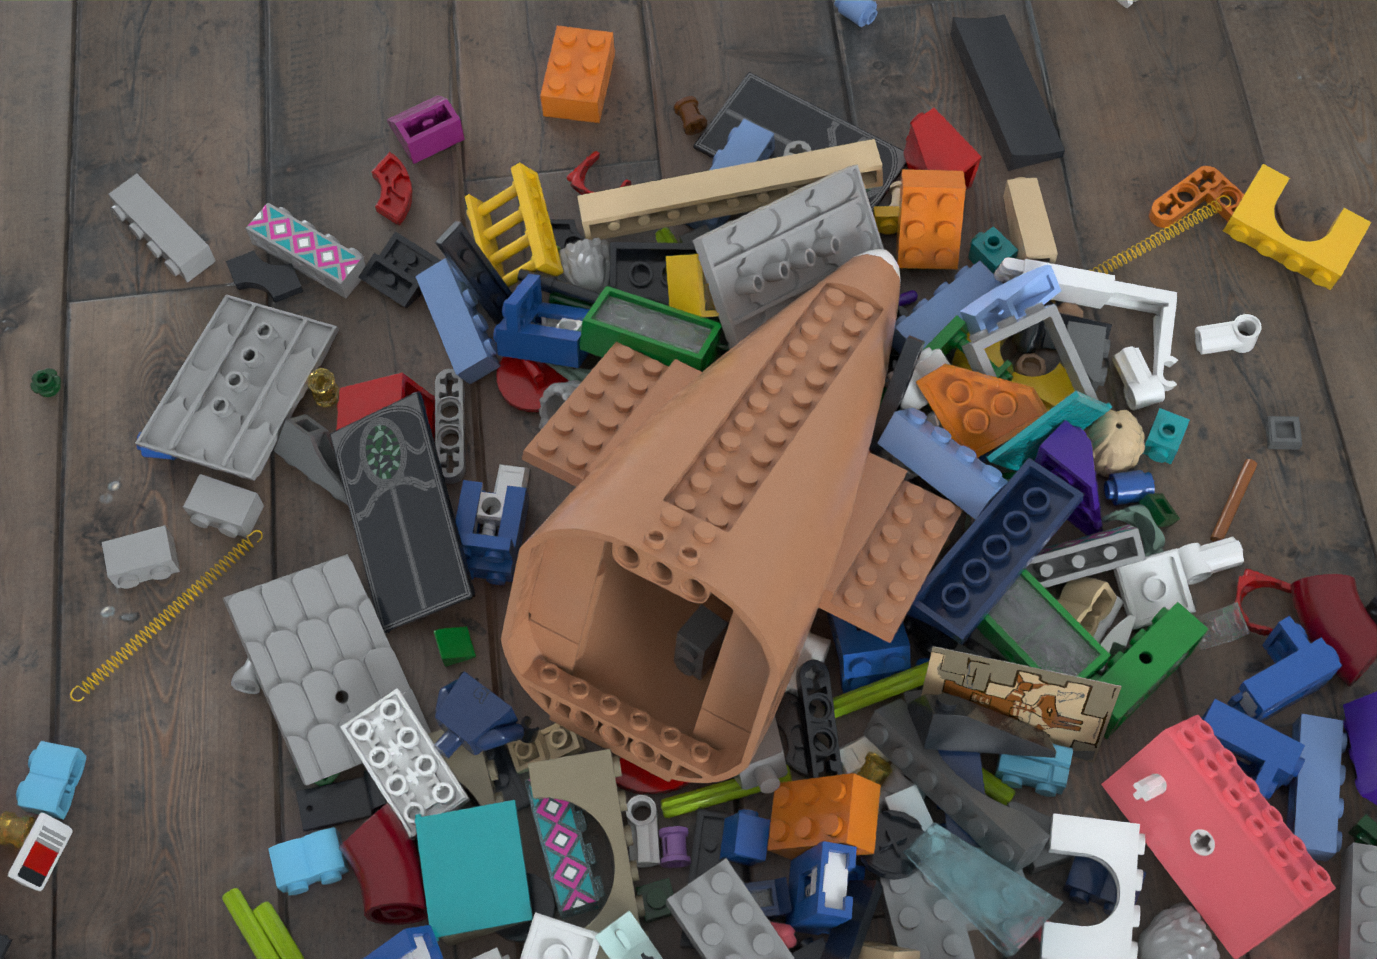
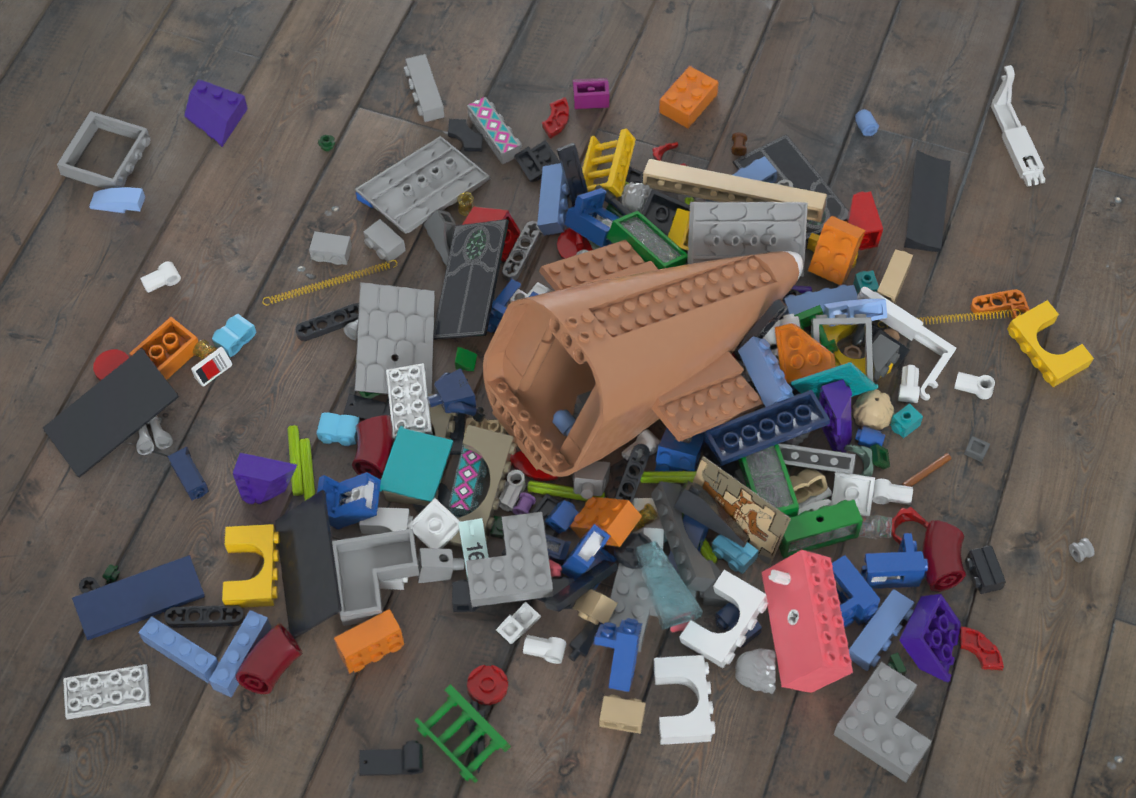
camera: 25 degrees right, 5 degrees down
none -> black beam [295,303,359,341]
none -> medium blue brick [552,410,576,436]

